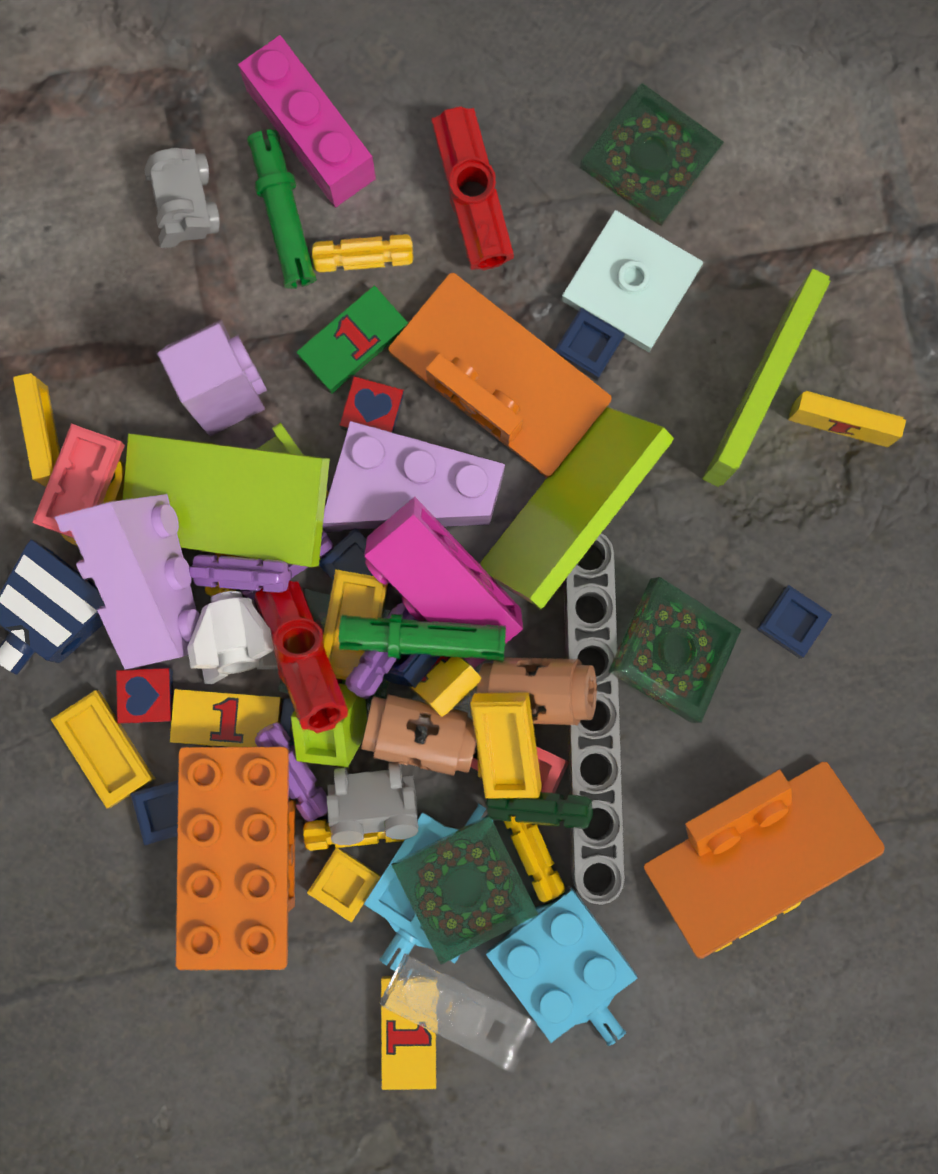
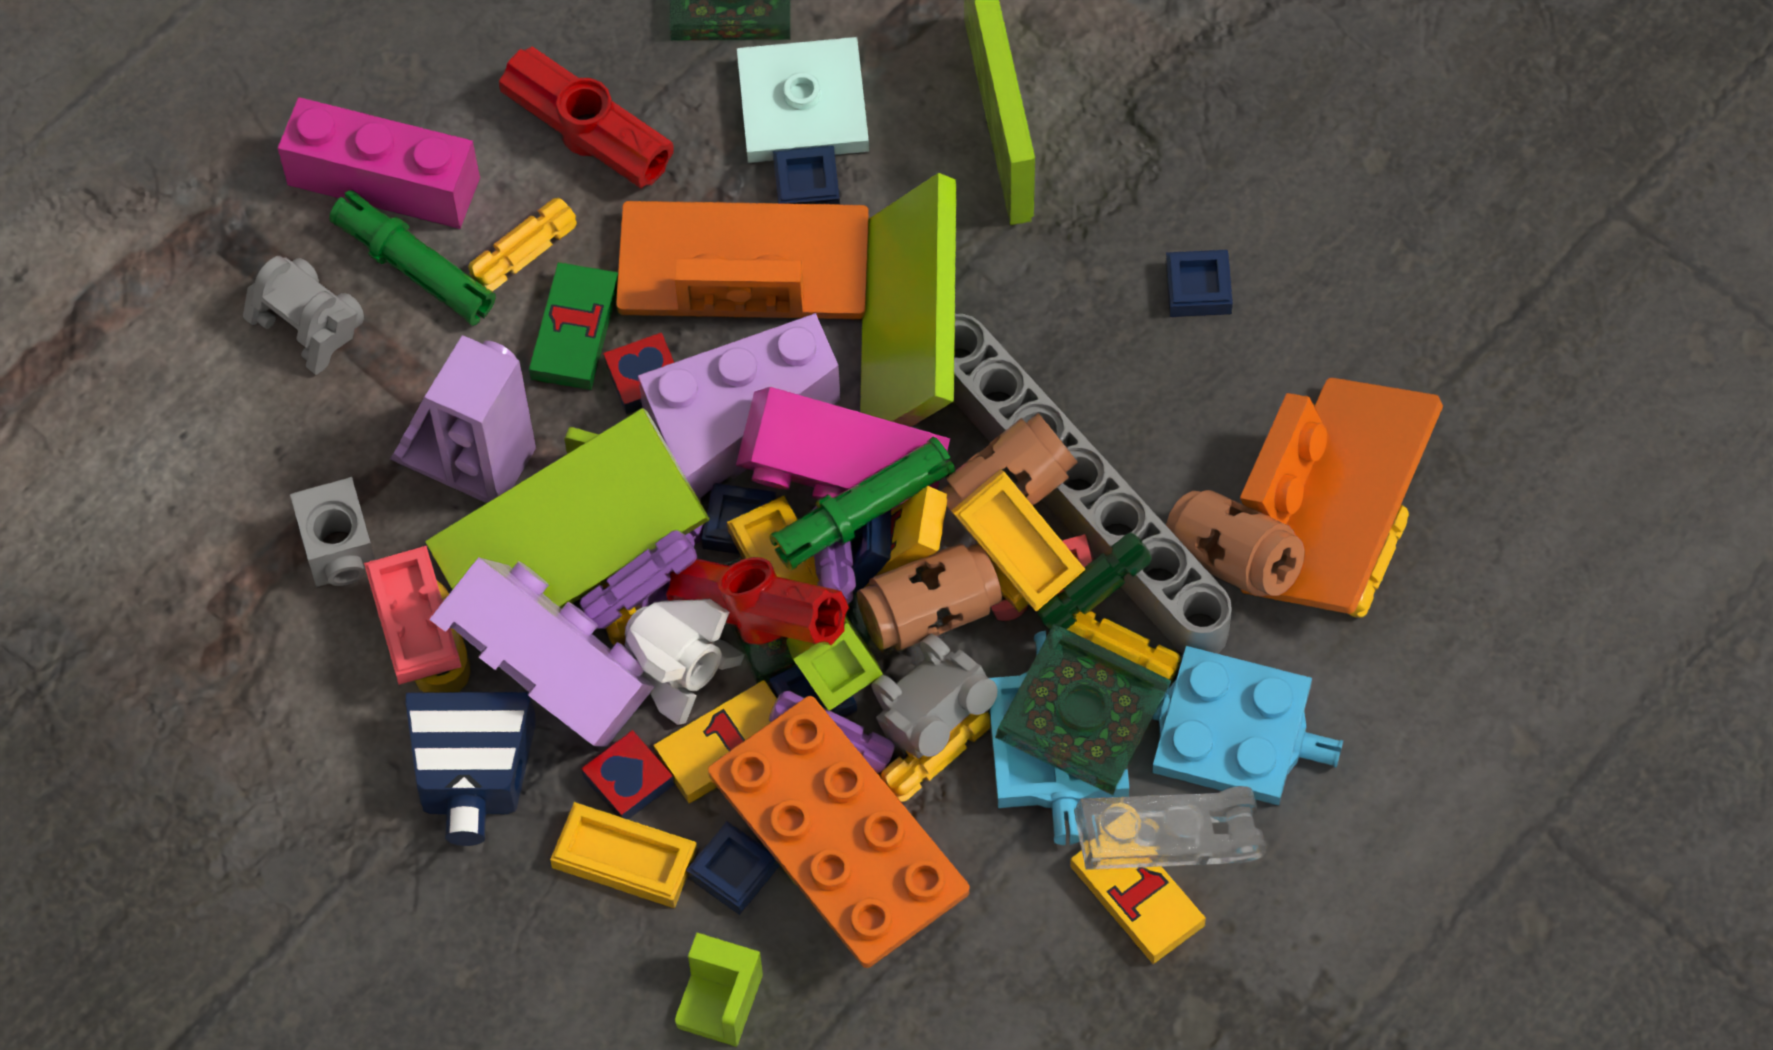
camera: 35 degrees left, 20 degrees down
yellow tile [13,373,60,487] -> none
yellow tile [307,848,382,923] -> none
clear green tile [608,577,742,723] -> none
yellow tile [788,391,906,447] -> none
none -> light grey brick [290,477,375,588]
none -> lime panel [675,933,763,1047]
none -> nougat piece [1166,490,1305,596]

